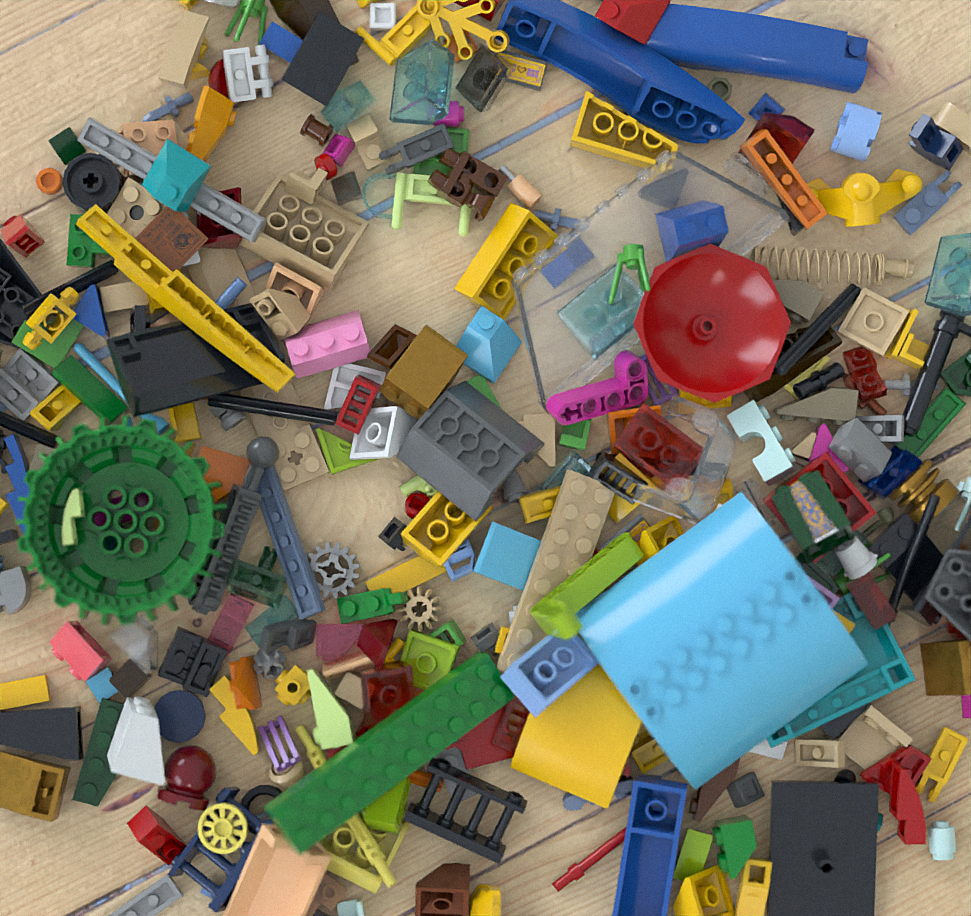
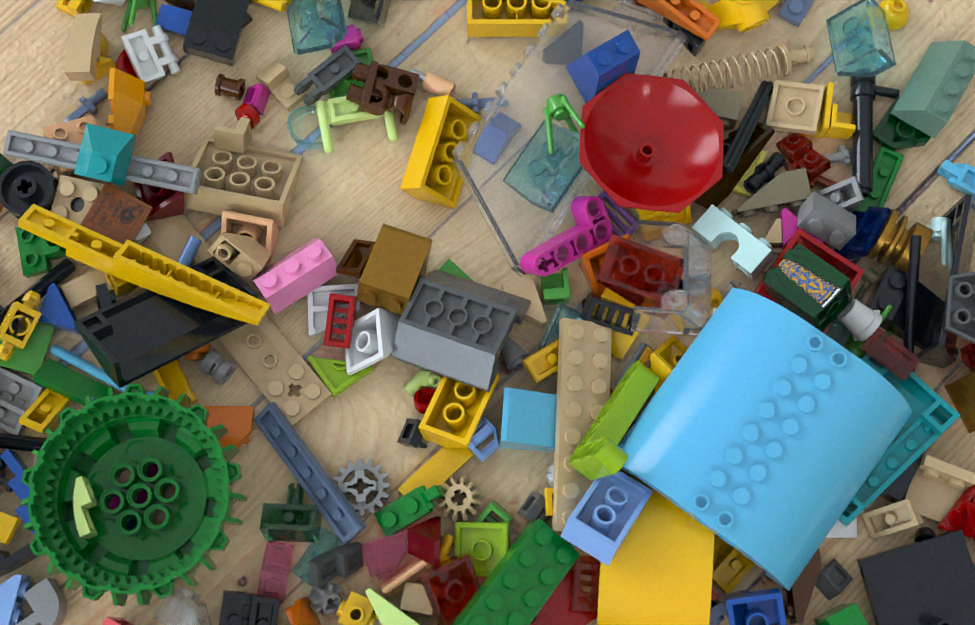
camera: 20 degrees left, 10 degrees down
dark grey gear [188,436,280,615] -> none
black axle [207,394,337,426] -> none
clear light blue slope [320,81,377,133] -> none
clear smoke slope [331,171,363,206] -> none
medium azure slope [456,306,522,384] -> none

